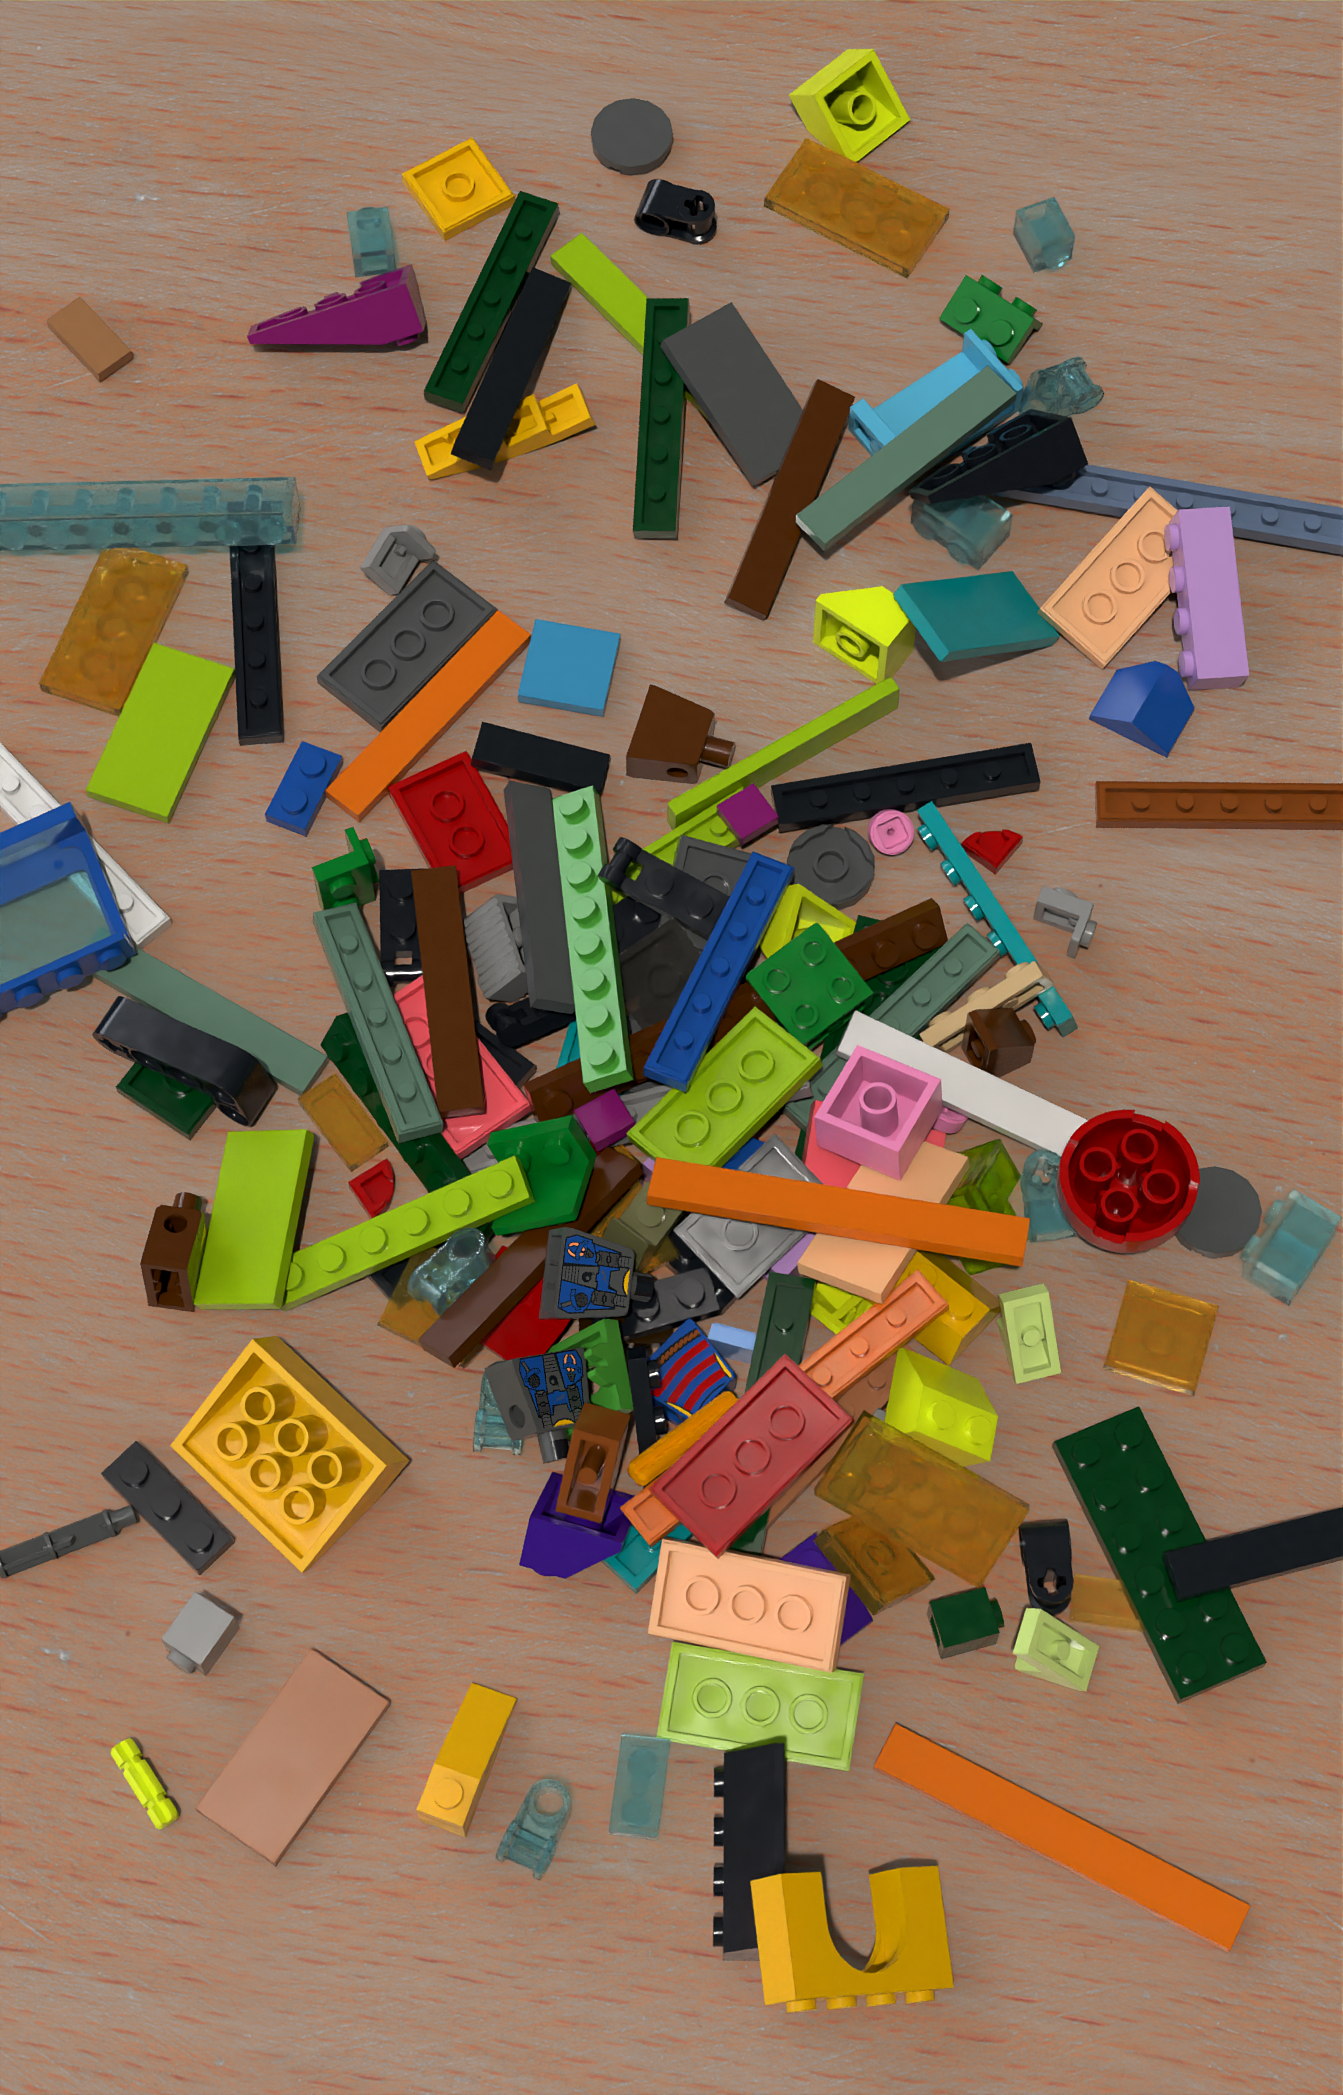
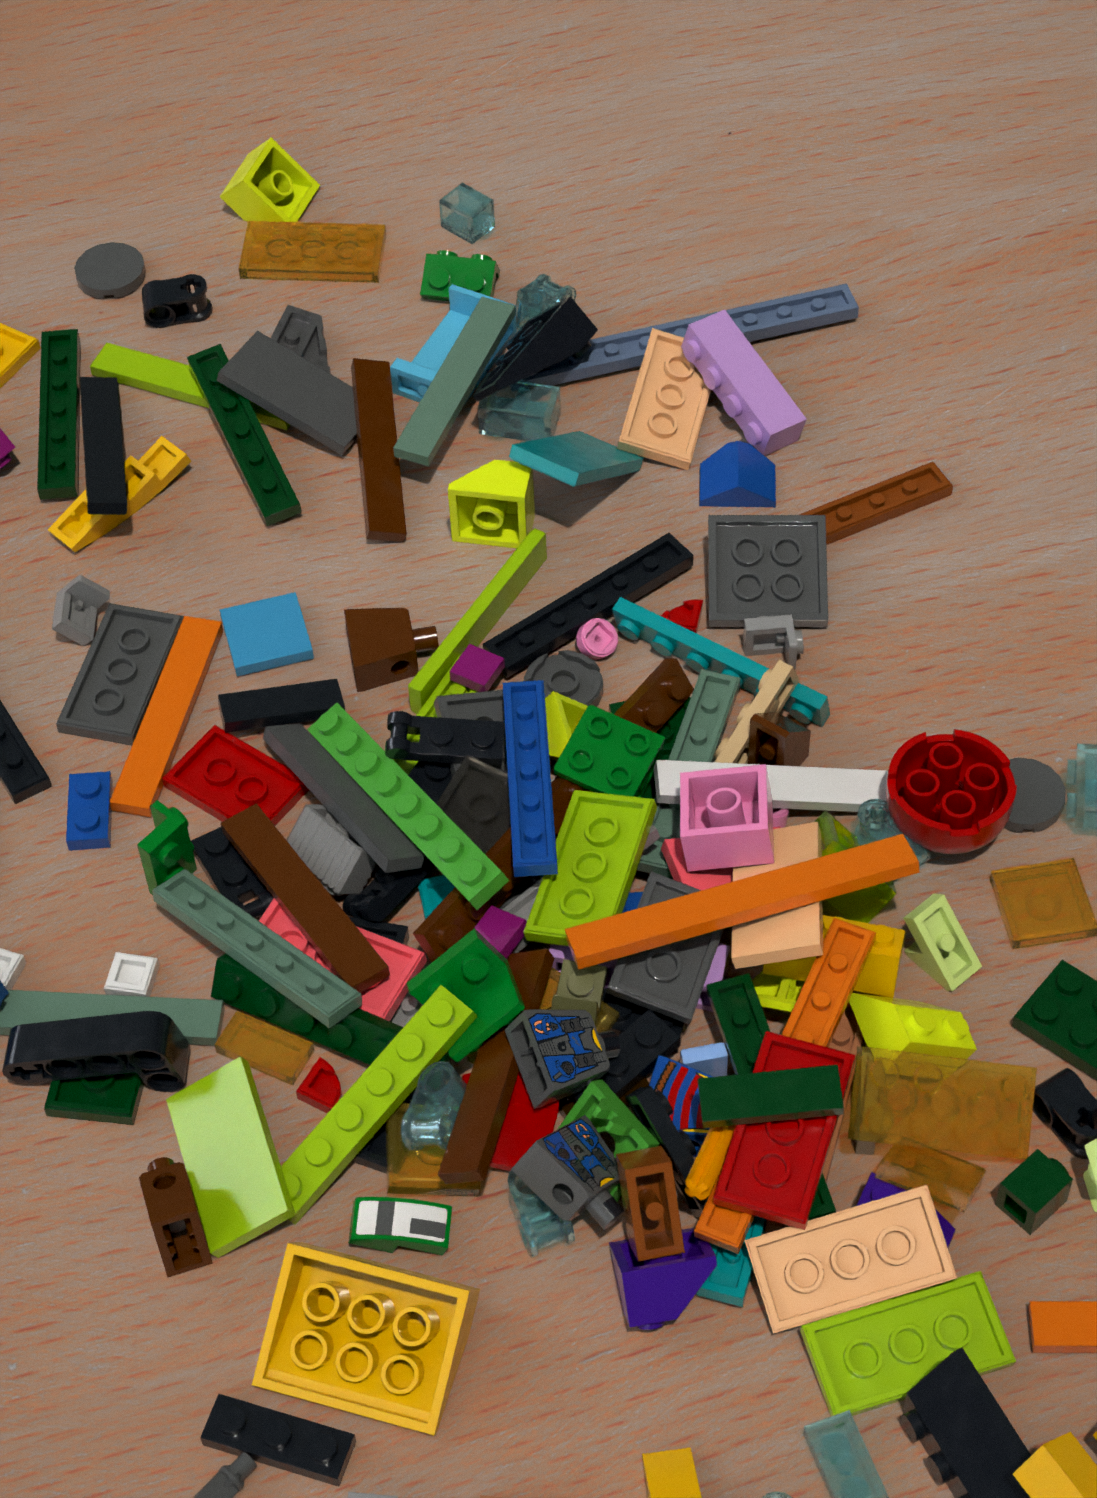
camera: 25 degrees left, 15 degrees down
none -> white tile [104,952,160,997]
none -> flat silver wing [271,305,331,373]
none -> slope [348,1197,452,1256]
none -> dark green tile [698,1064,844,1128]
none -> dark grey plate [708,515,828,627]

